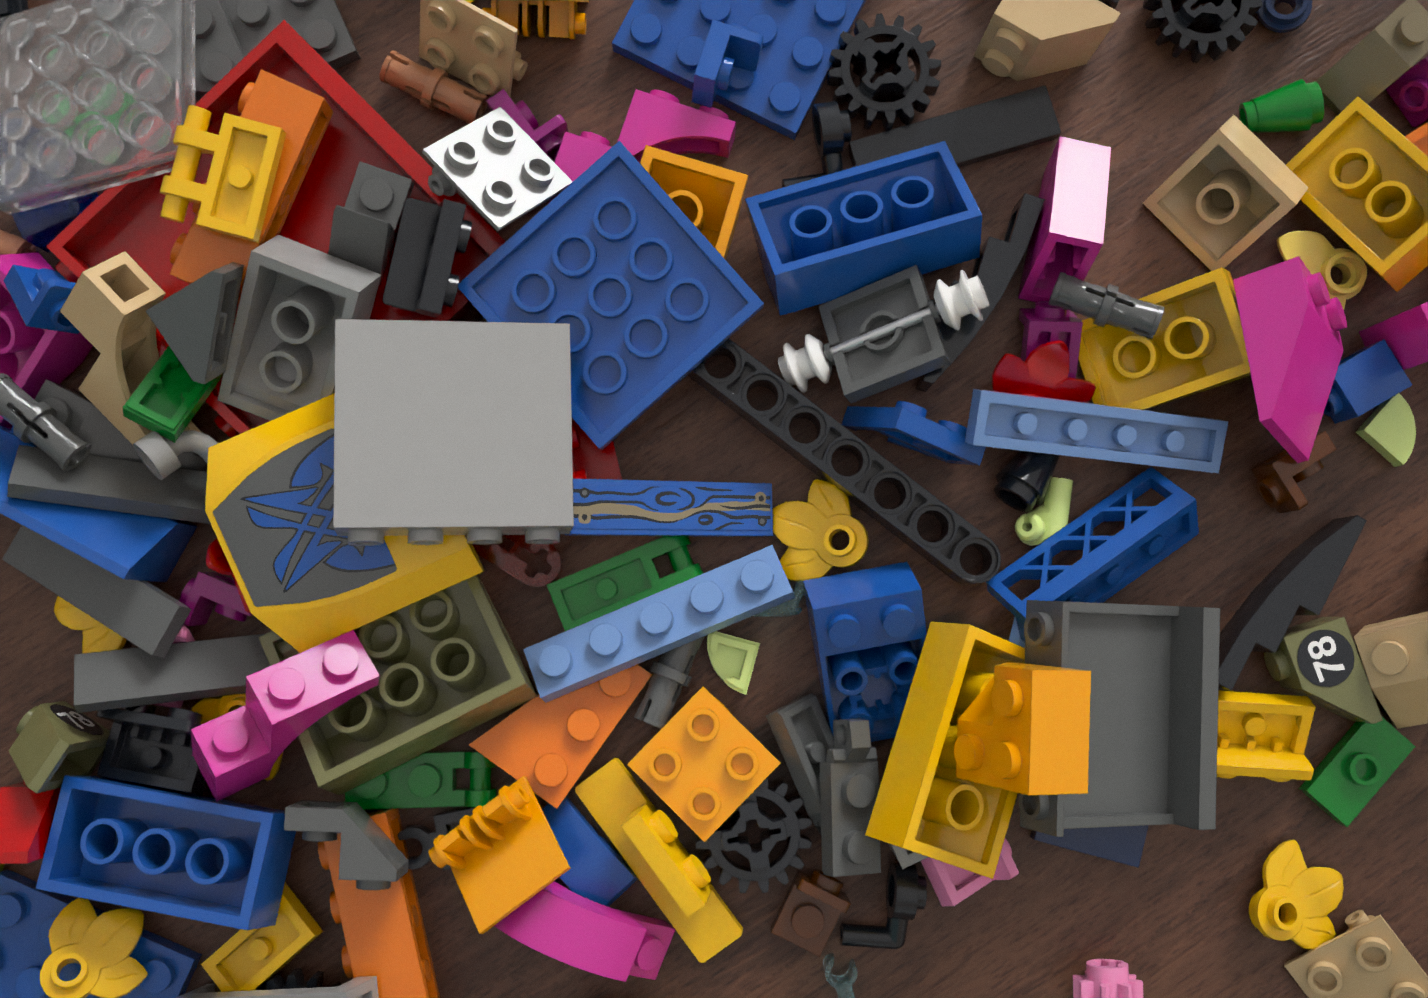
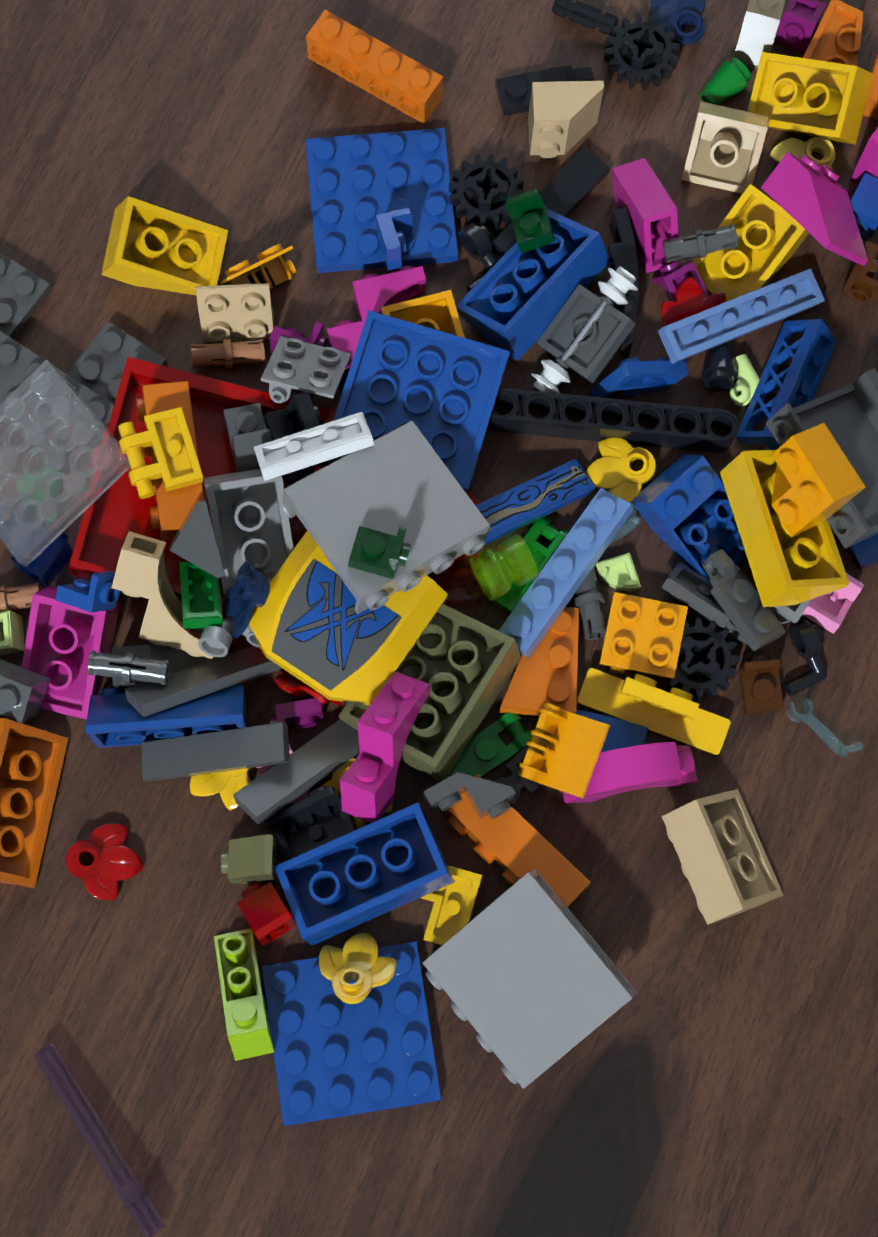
camera: 30 degrees left, 10 degrees down
none -> dark blue plate [222,562,270,638]
none -> white tile [254,412,374,481]
none -> dark green bracket [348,526,411,579]
none -> clear neon green wheel [469,534,539,601]
none -> dark green bracket [505,189,555,253]

